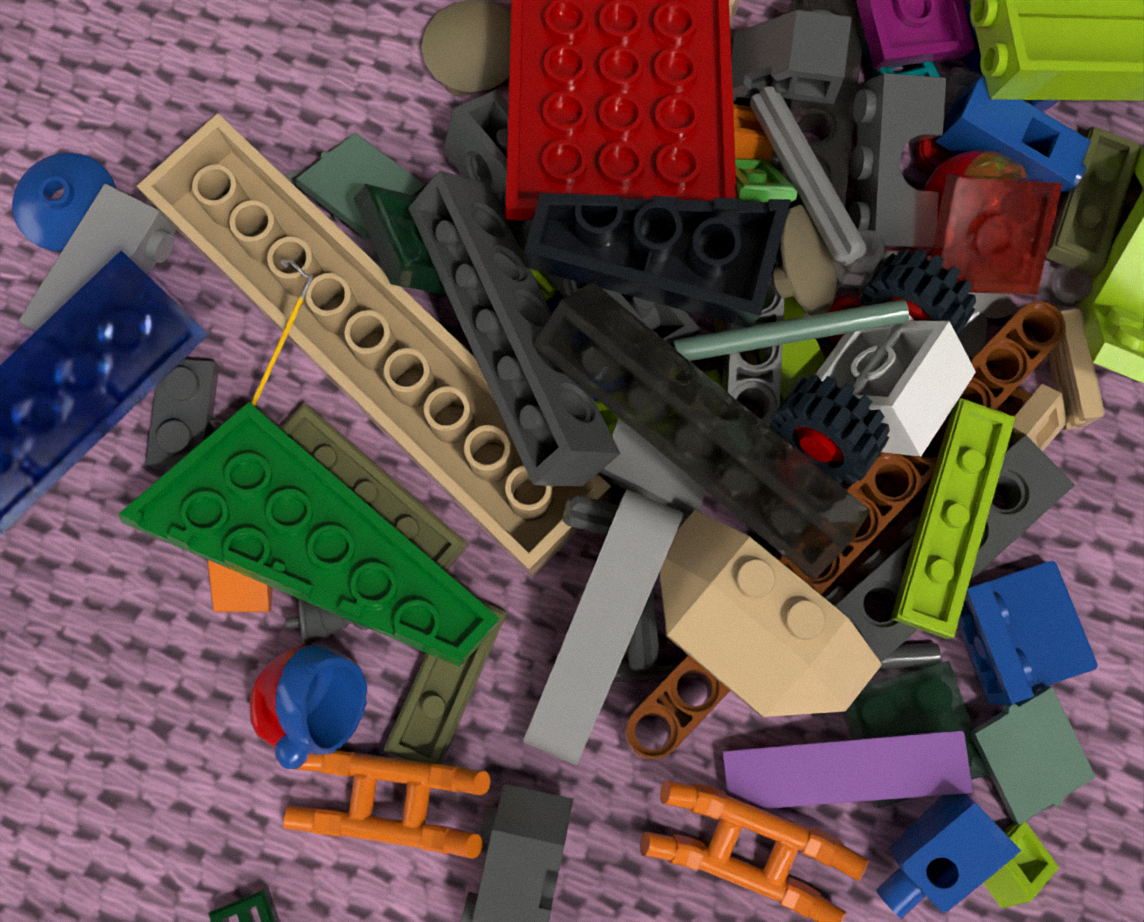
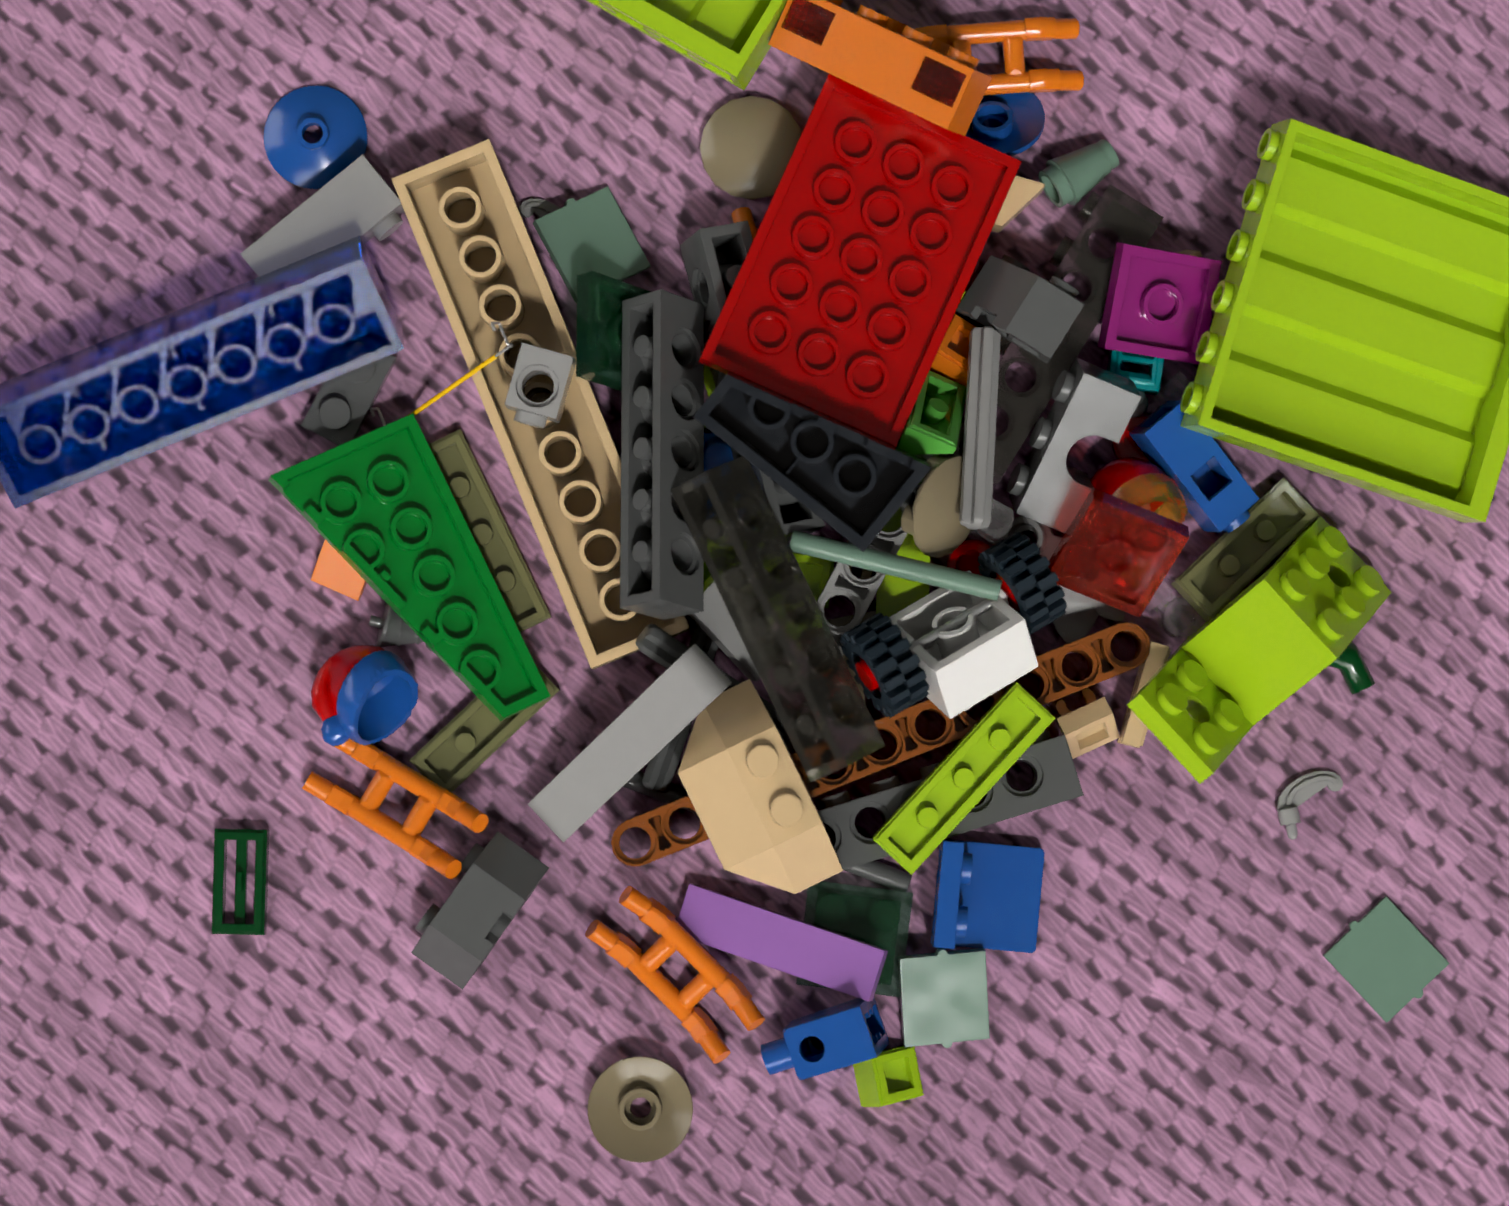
camera: 25 degrees right, 10 degrees up
none -> light grey brick [504,343,576,429]

